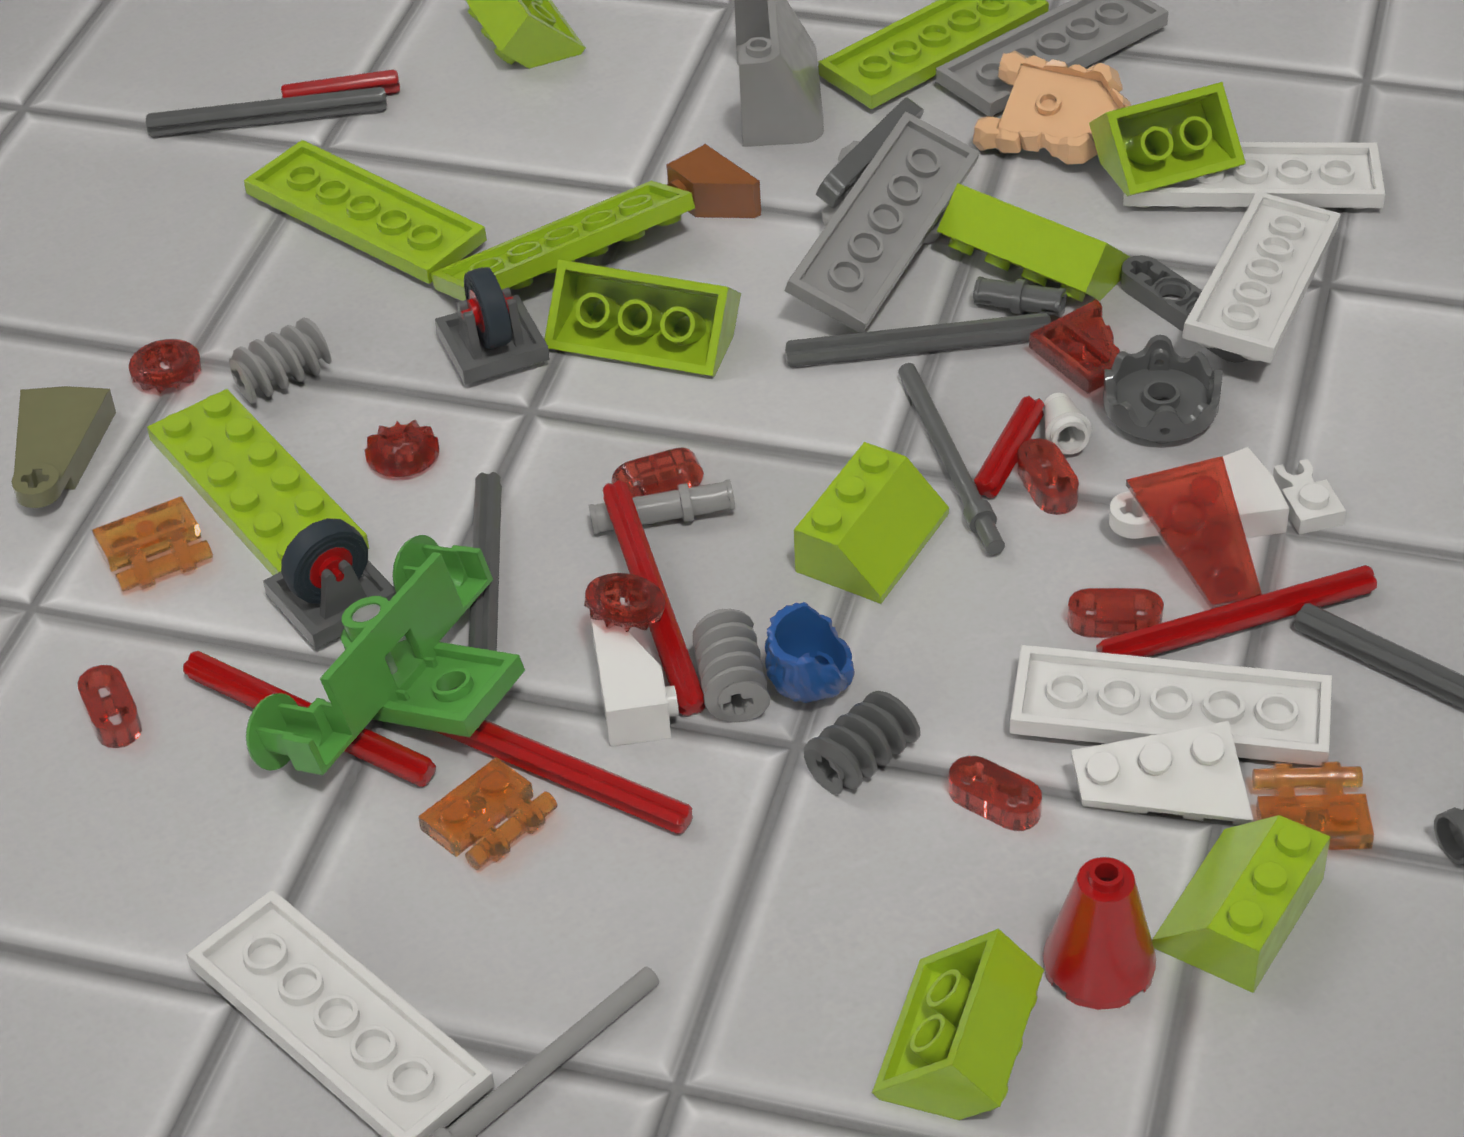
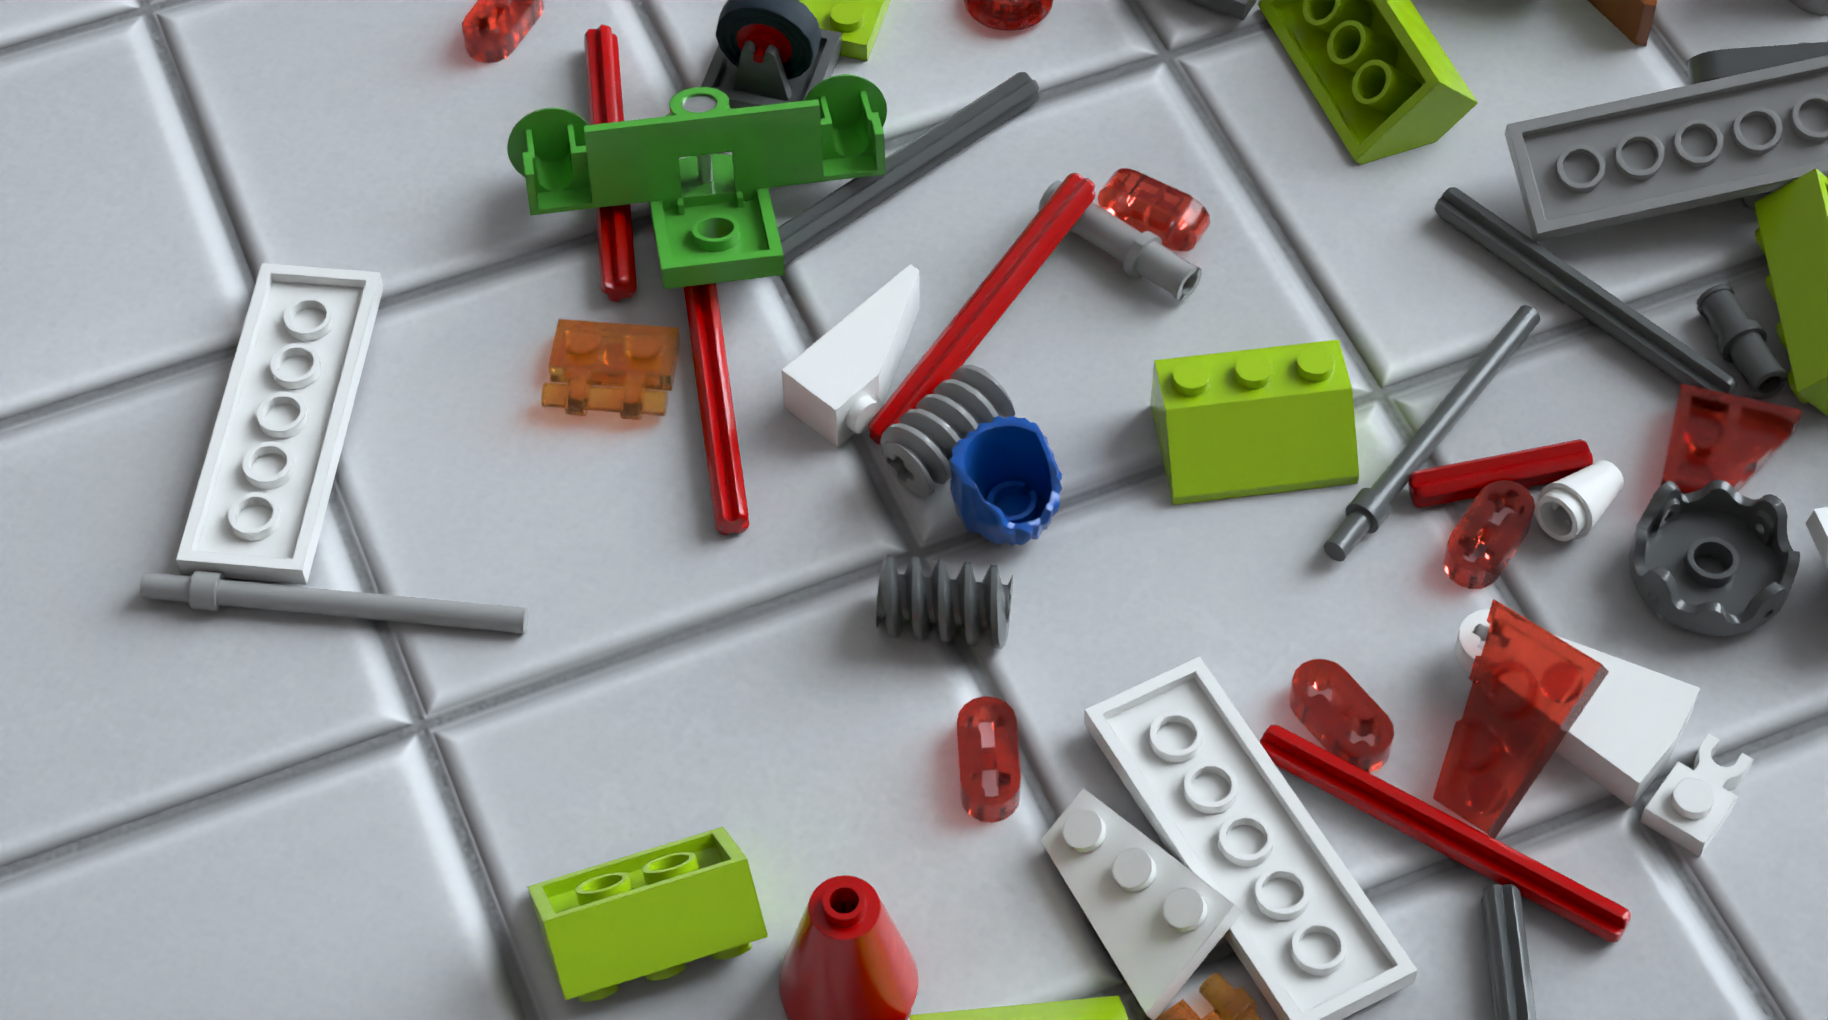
camera: 50 degrees right, 10 degrees up
clear red gear [584,573,665,632] -> none

